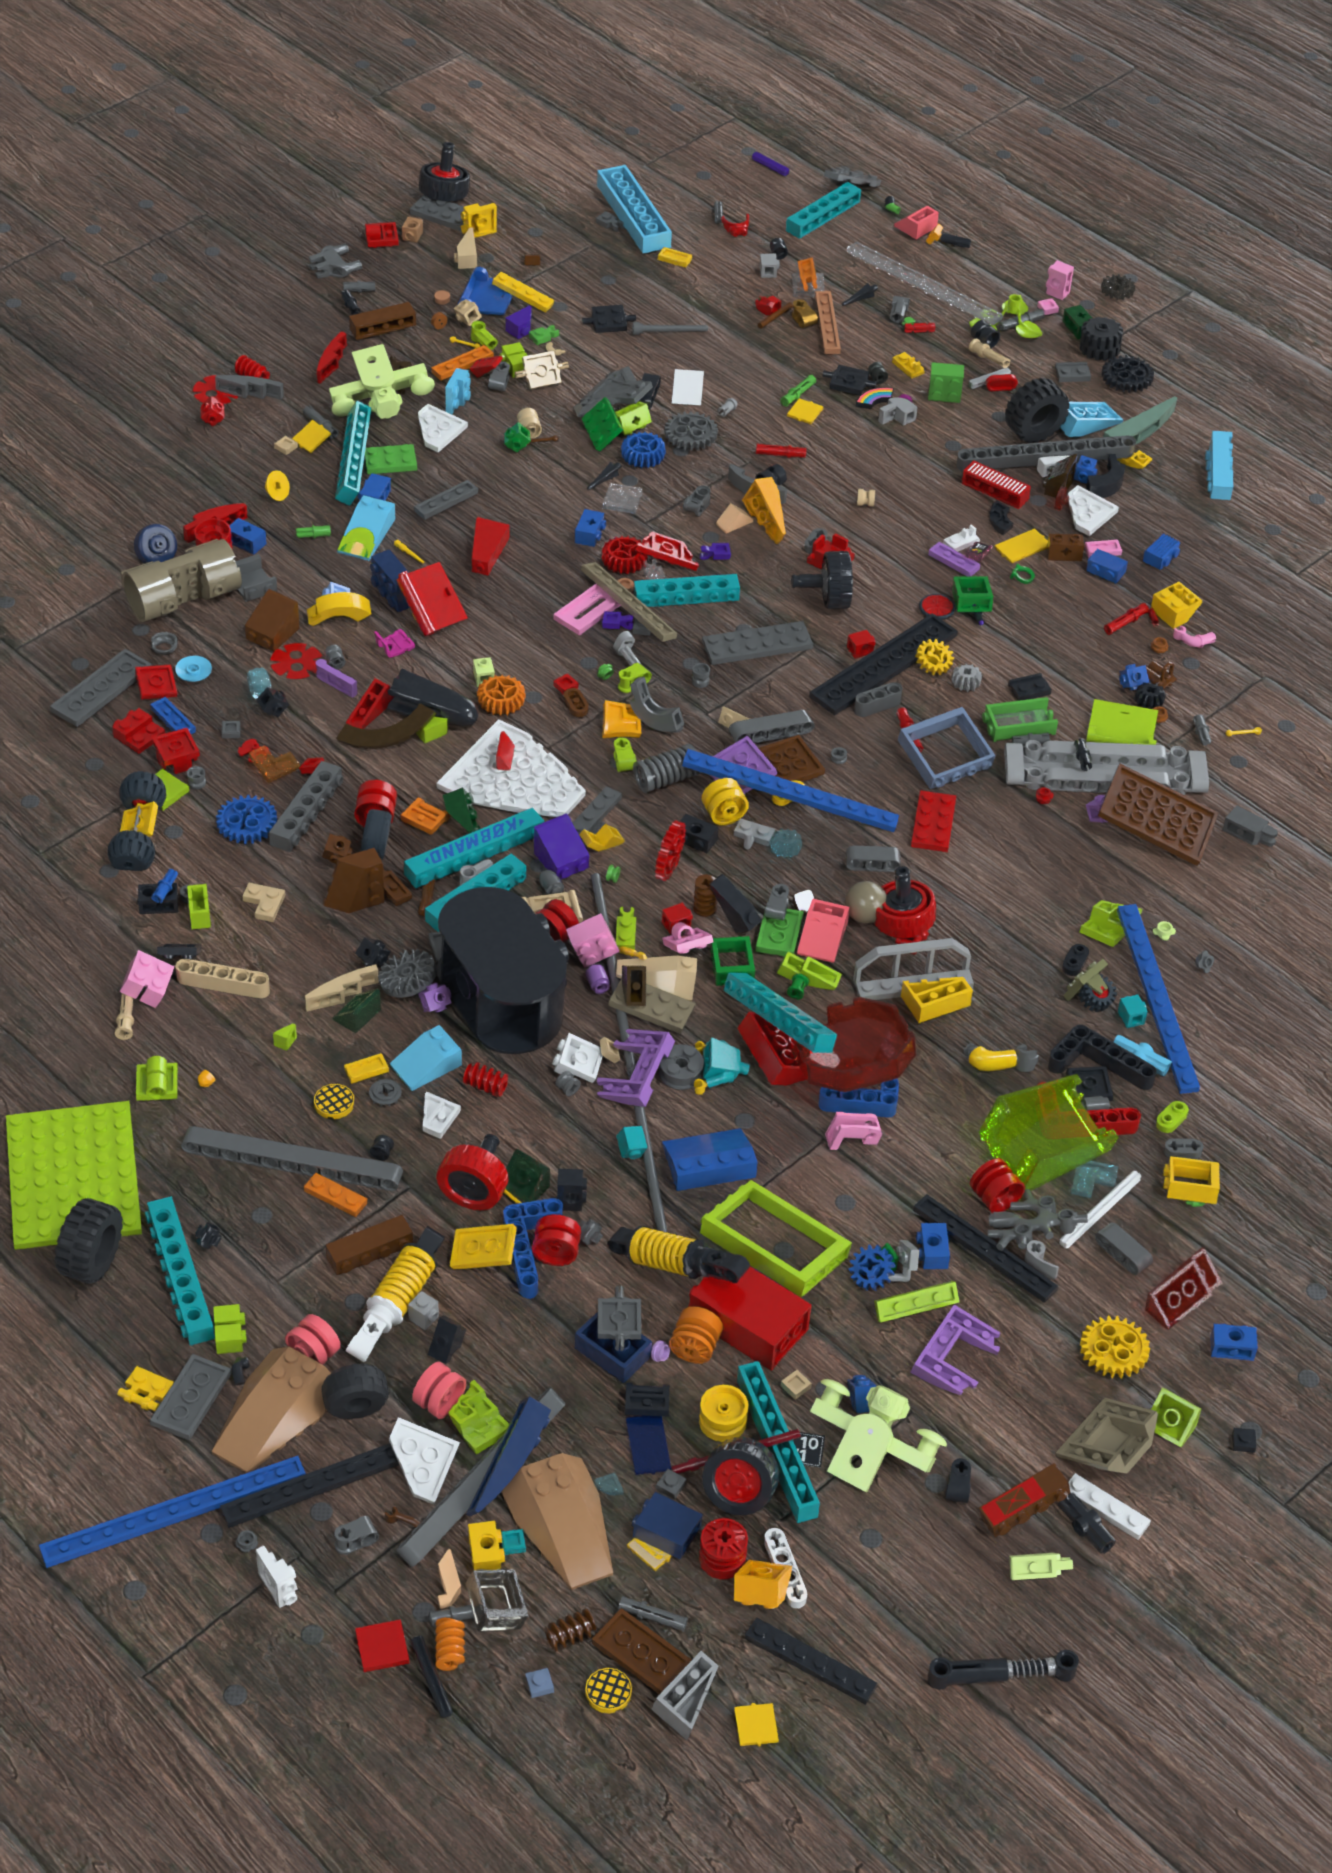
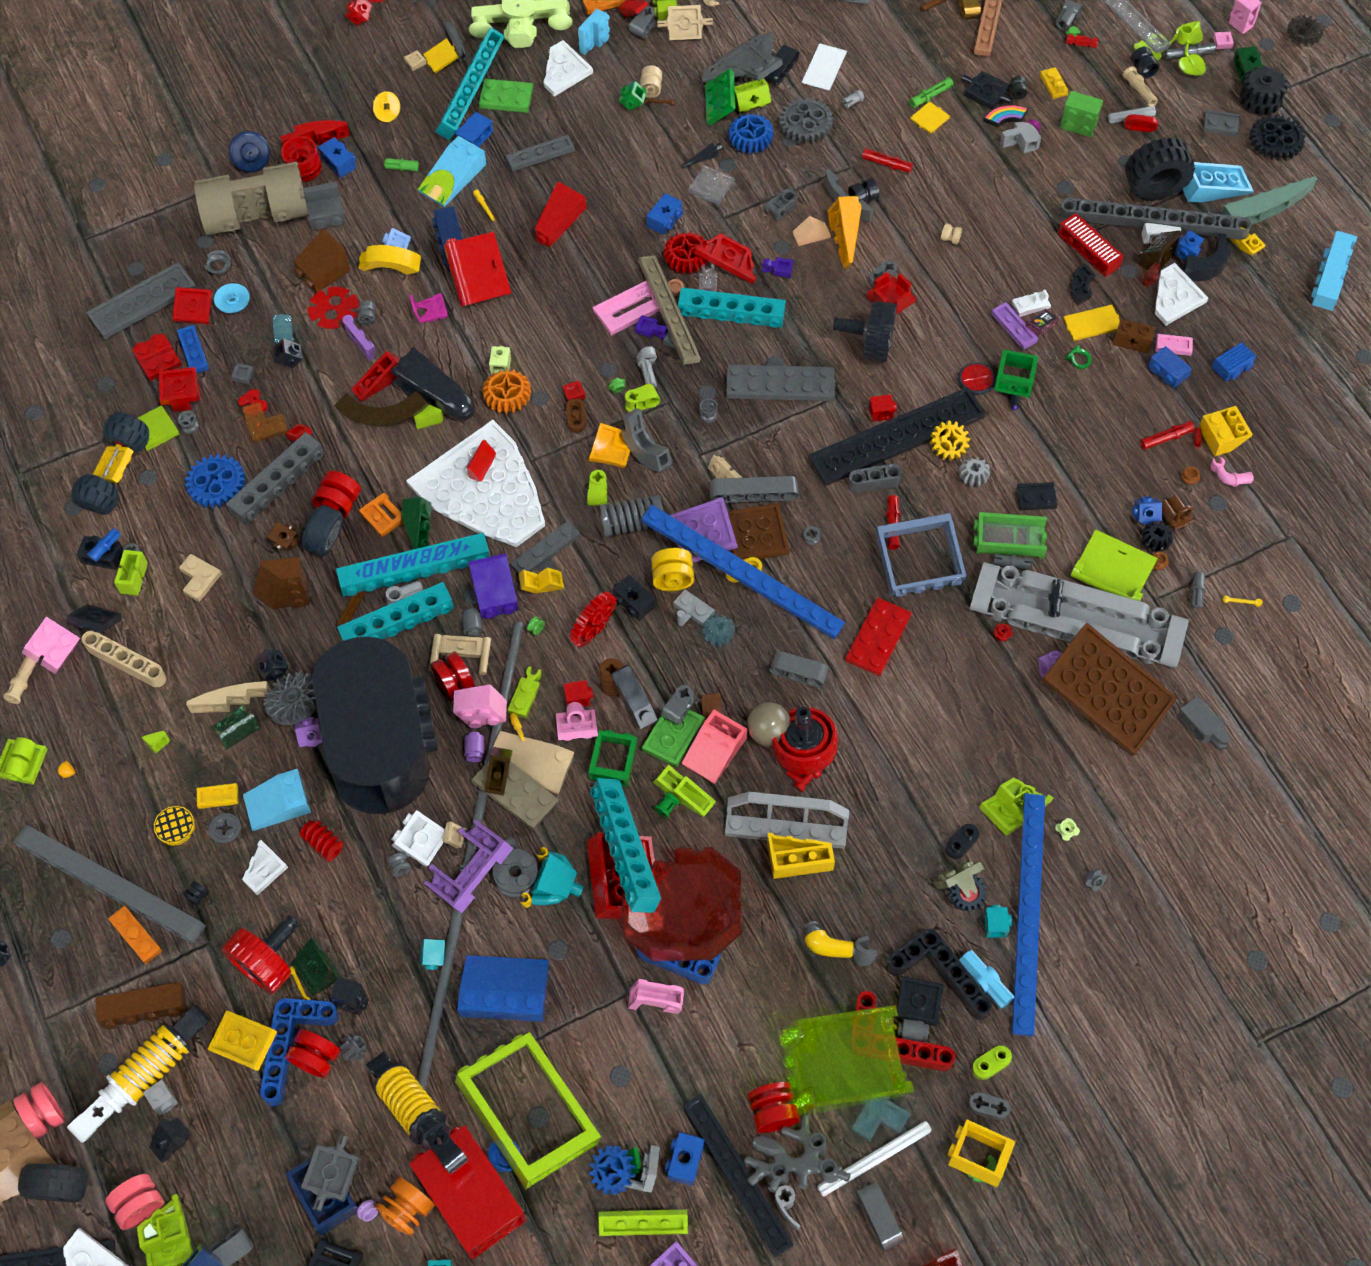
camera: 20 degrees right, 15 degrees up
reddish brown hinge [383,869,412,906] -> none

